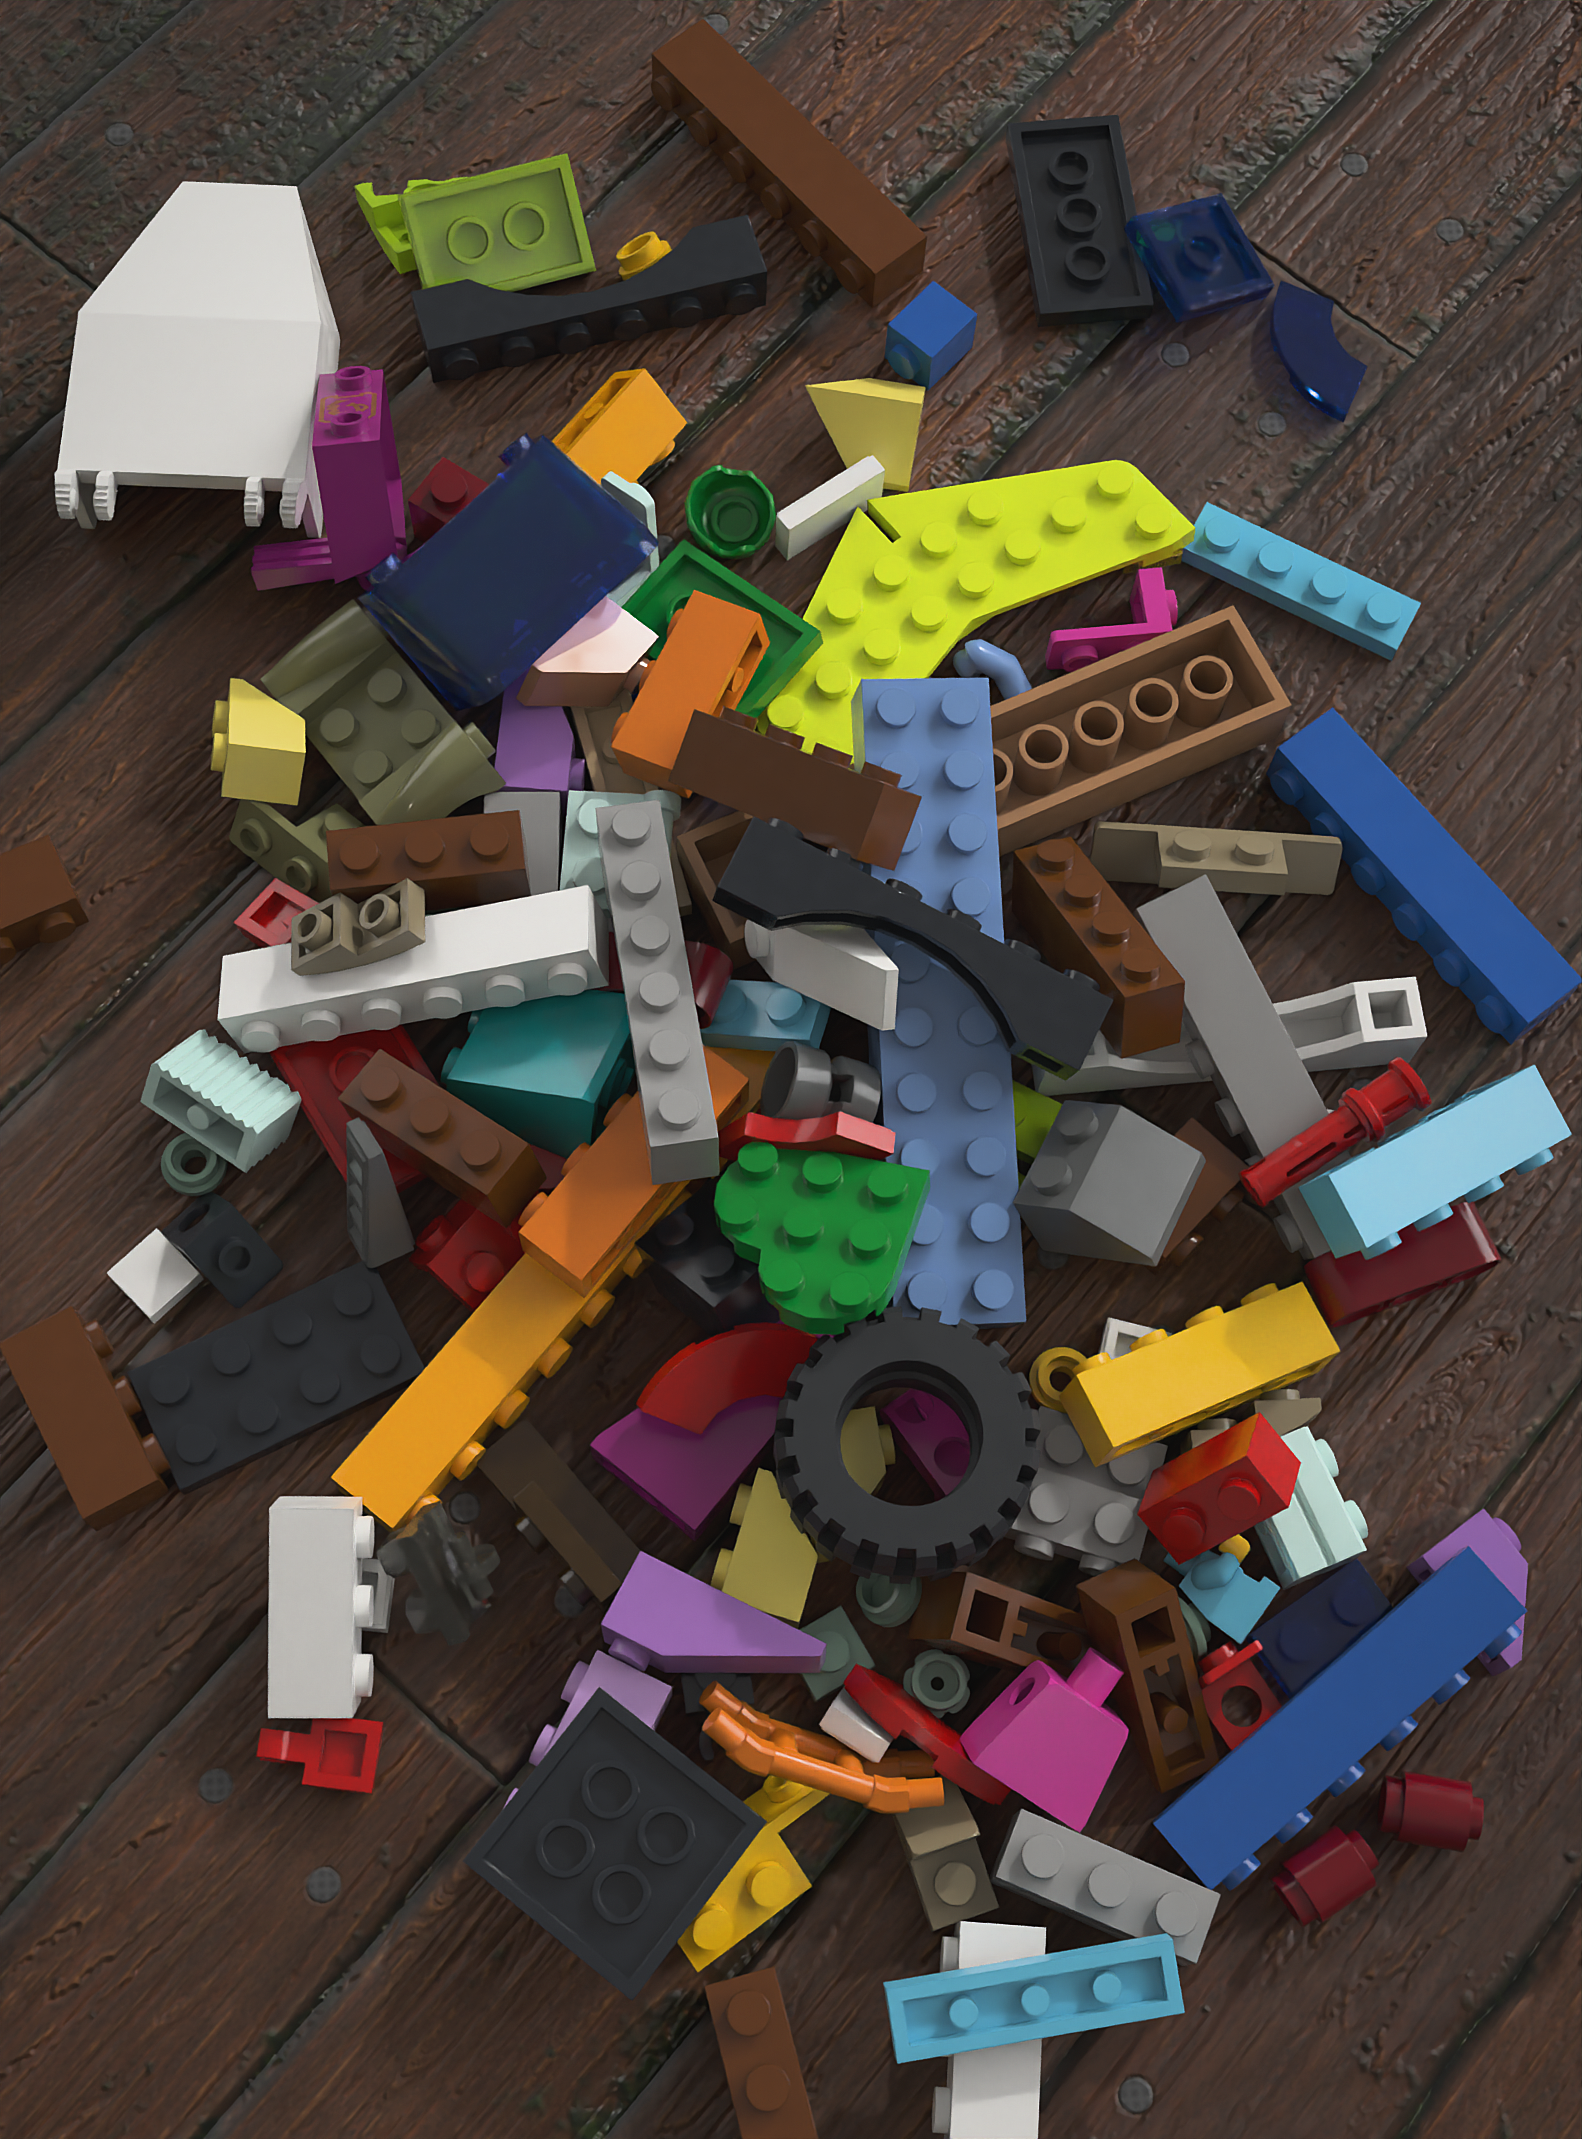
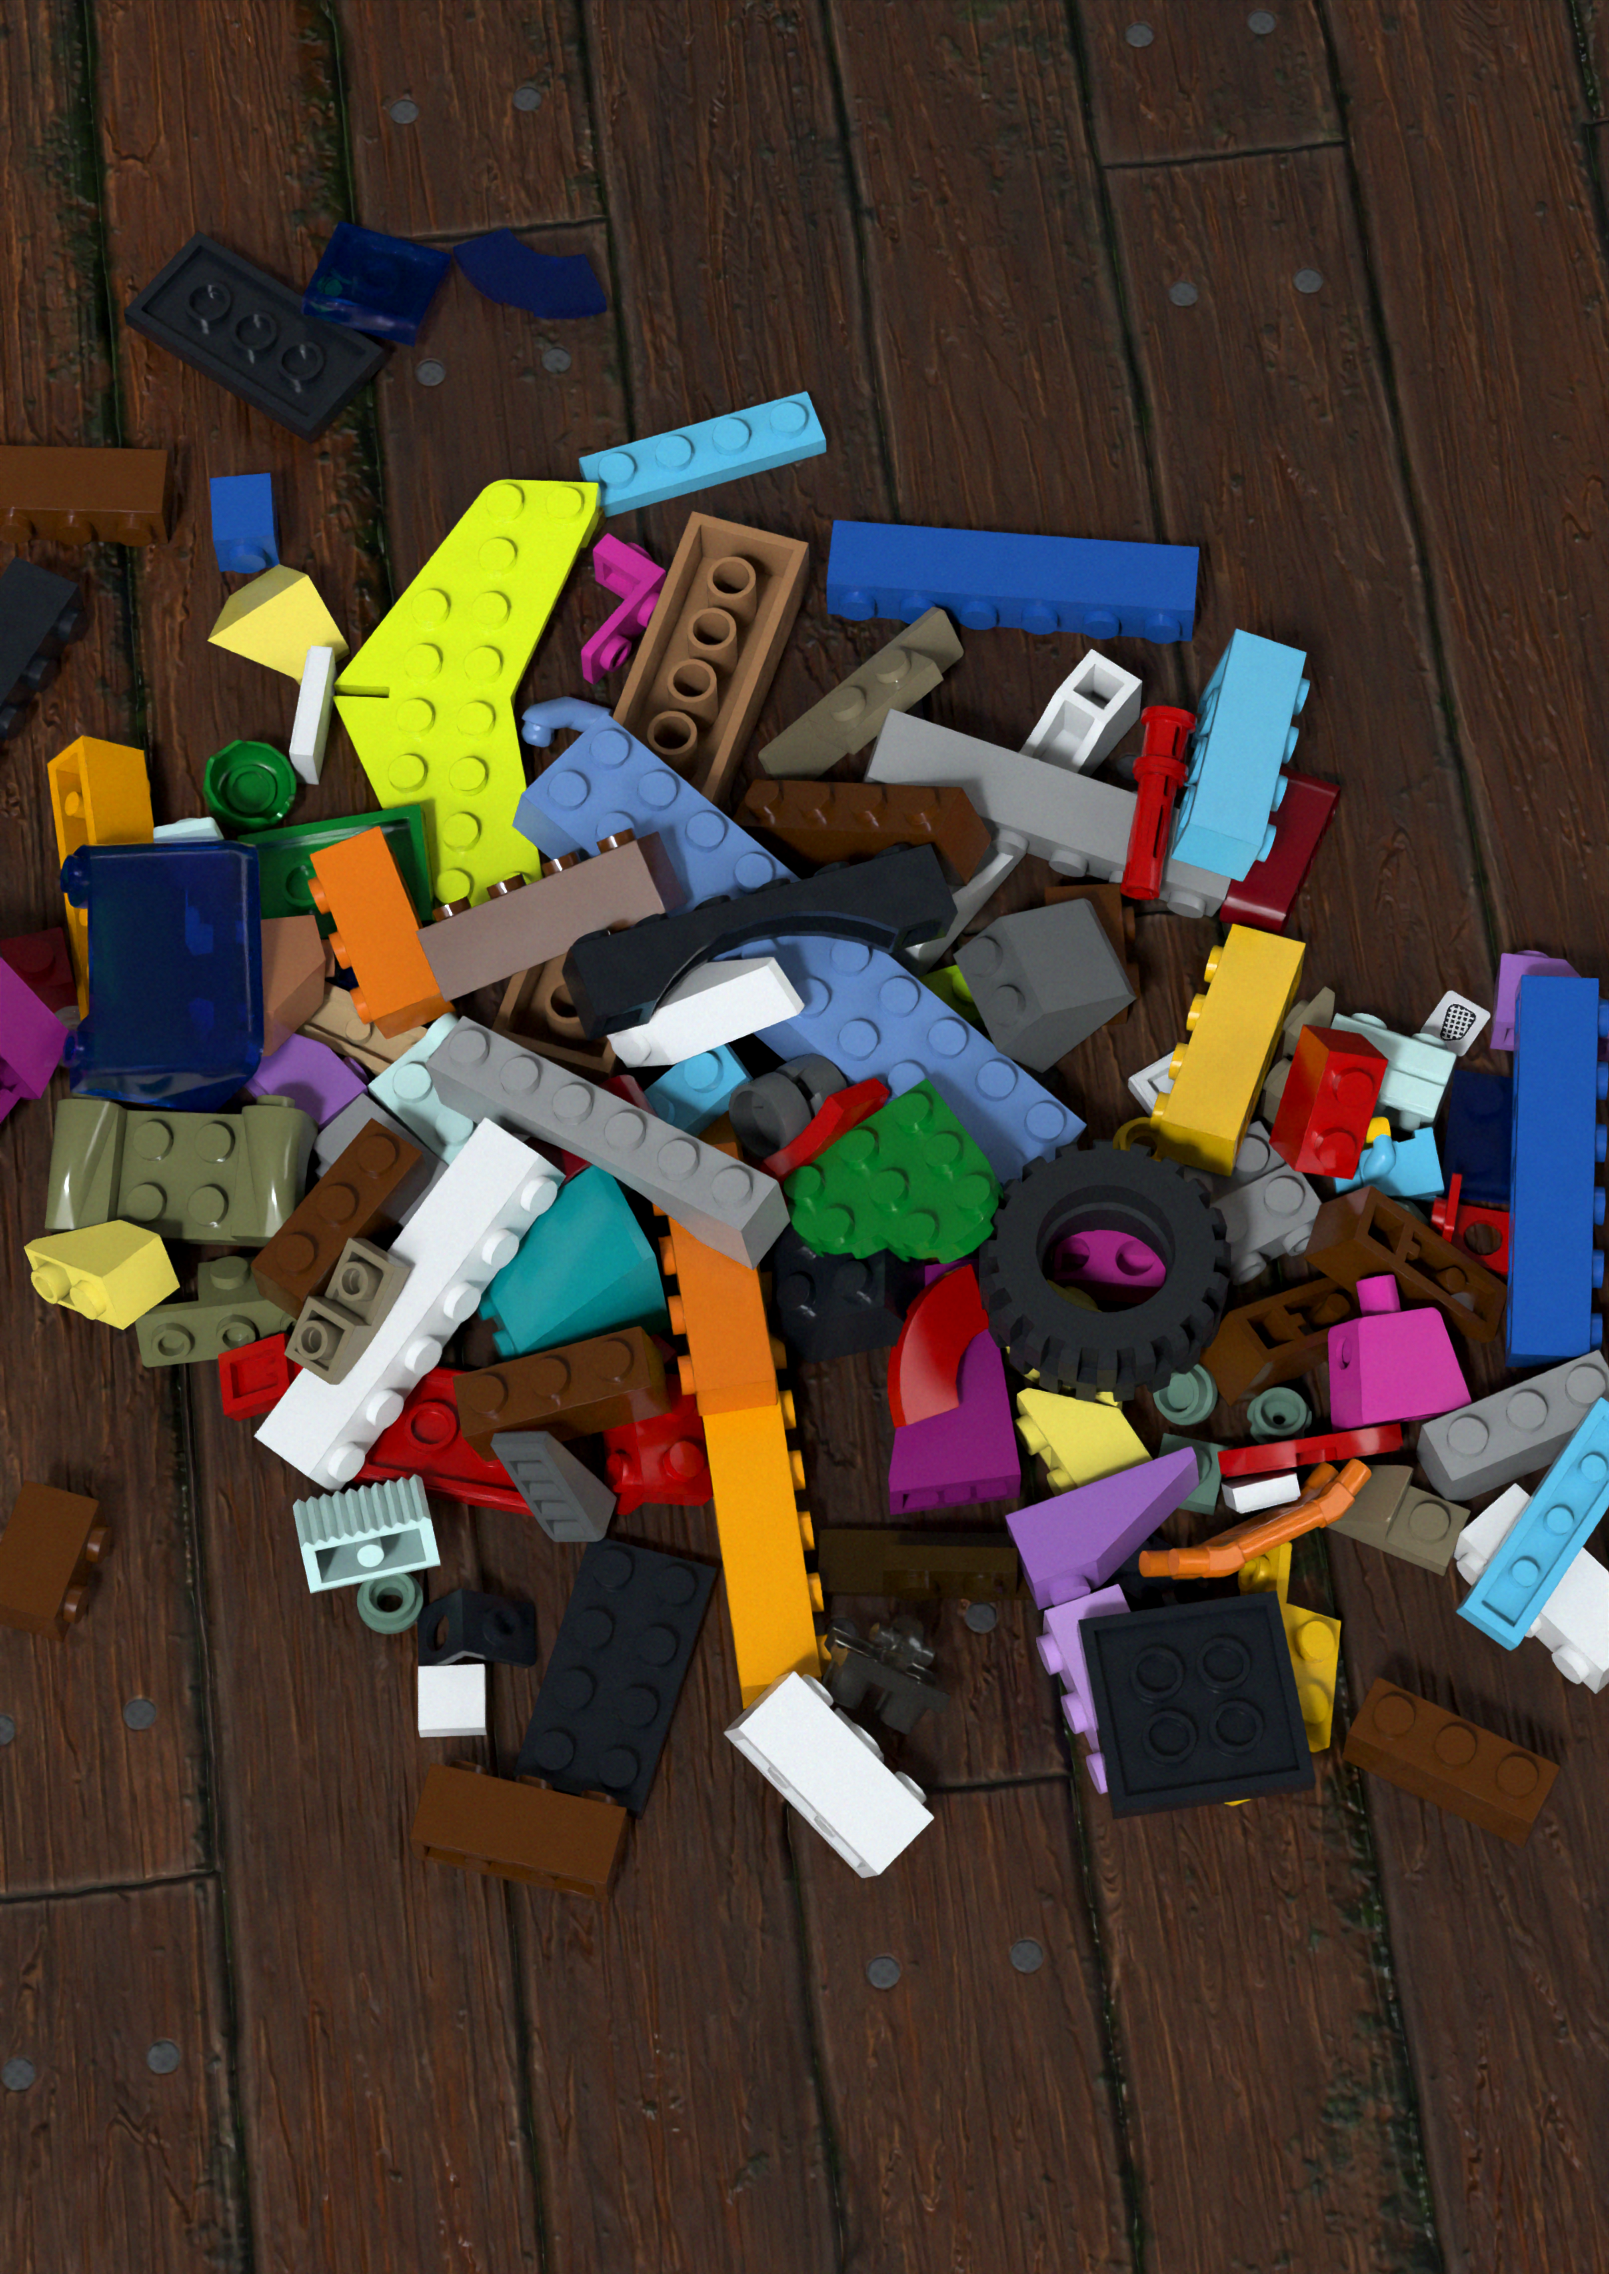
camera: 40 degrees left, 5 degrees down
red plate [256,1718,384,1795] -> none
none -> white sticker [1420,991,1490,1057]

